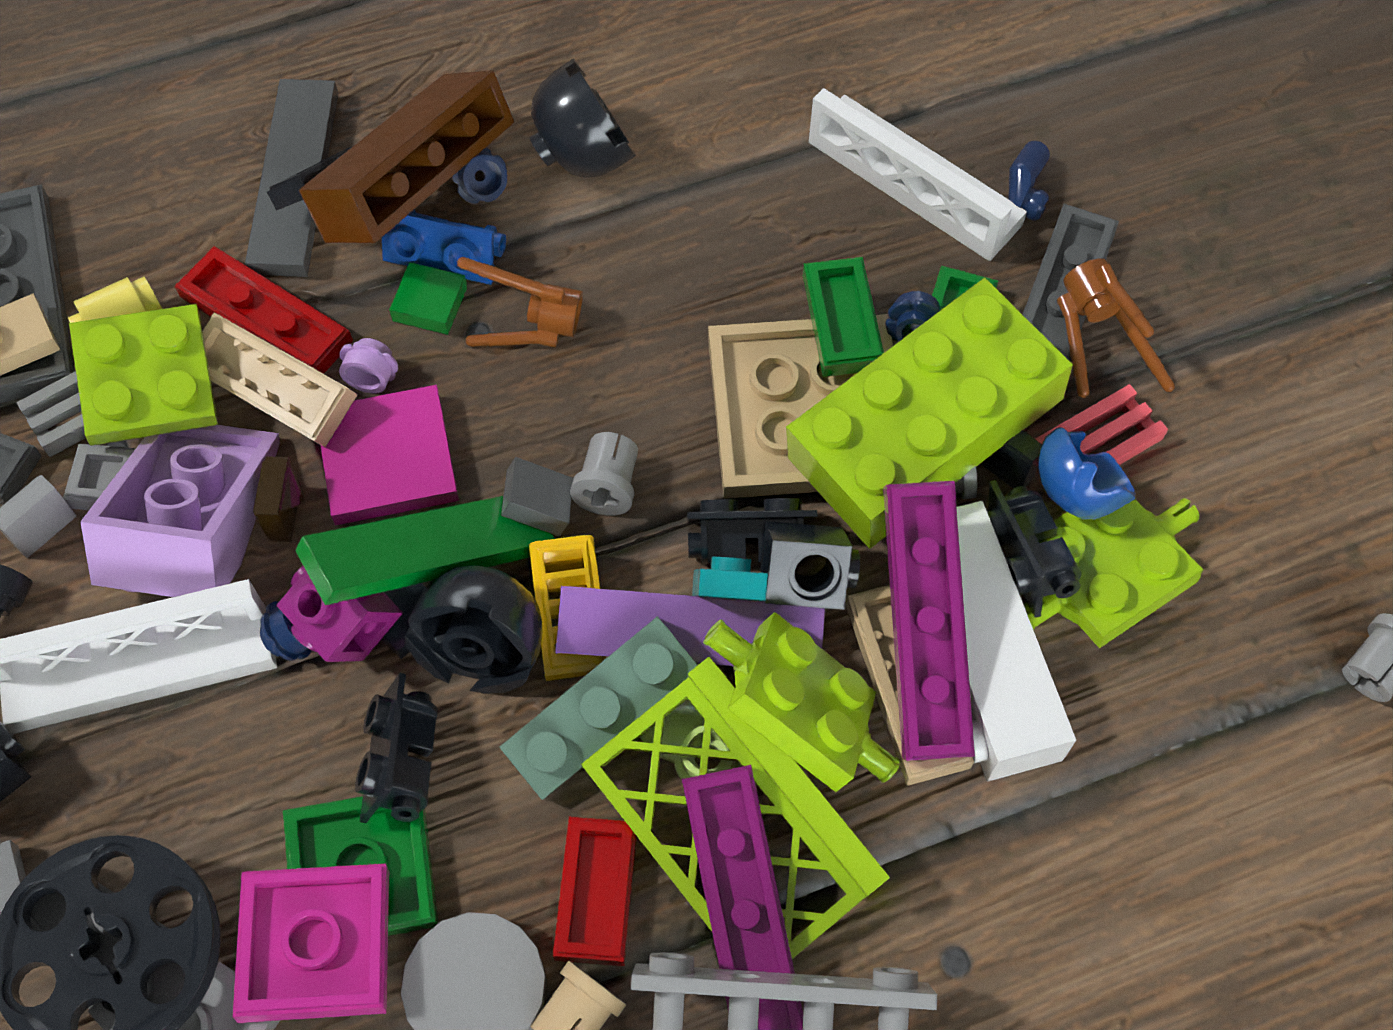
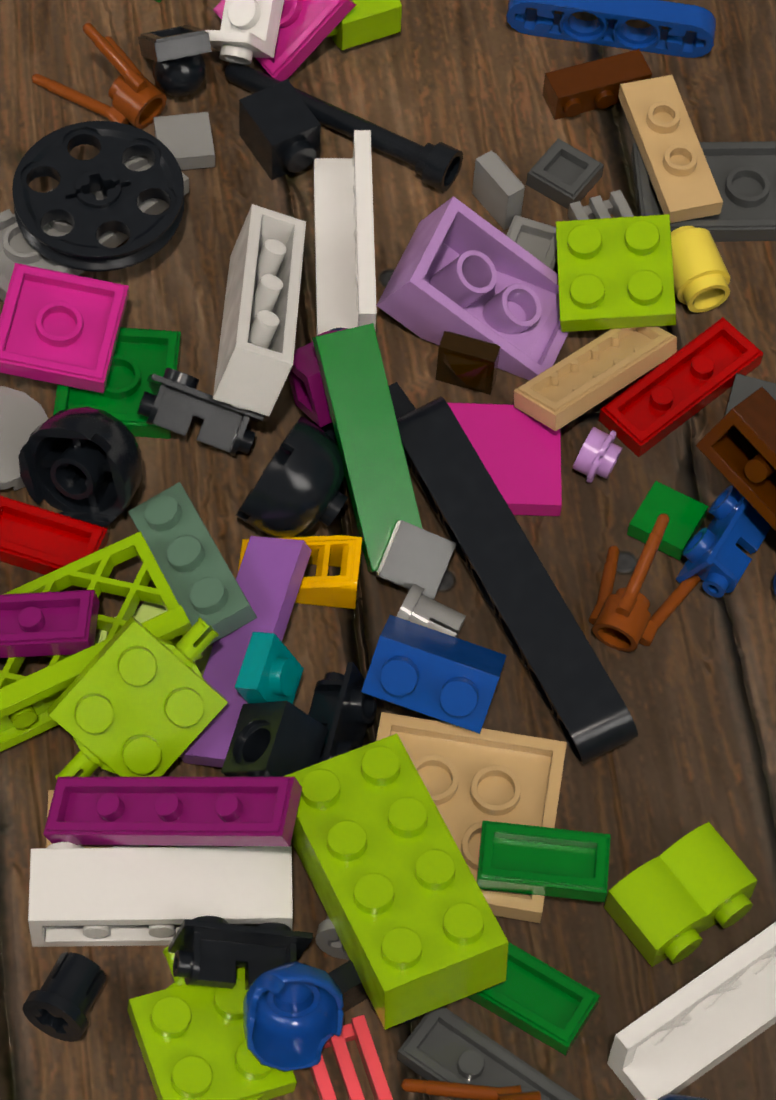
camera: 100 degrees right, 5 degrees down
dark blue plate [885,291,941,341] -> none
none -> black cylinder [19,407,142,528]
none -> black bush [23,952,106,1042]
none -> white brick [213,204,306,416]
none -> blue brick [361,615,507,734]
none -> black beam [397,396,638,765]
none -> lime brick [604,822,758,967]

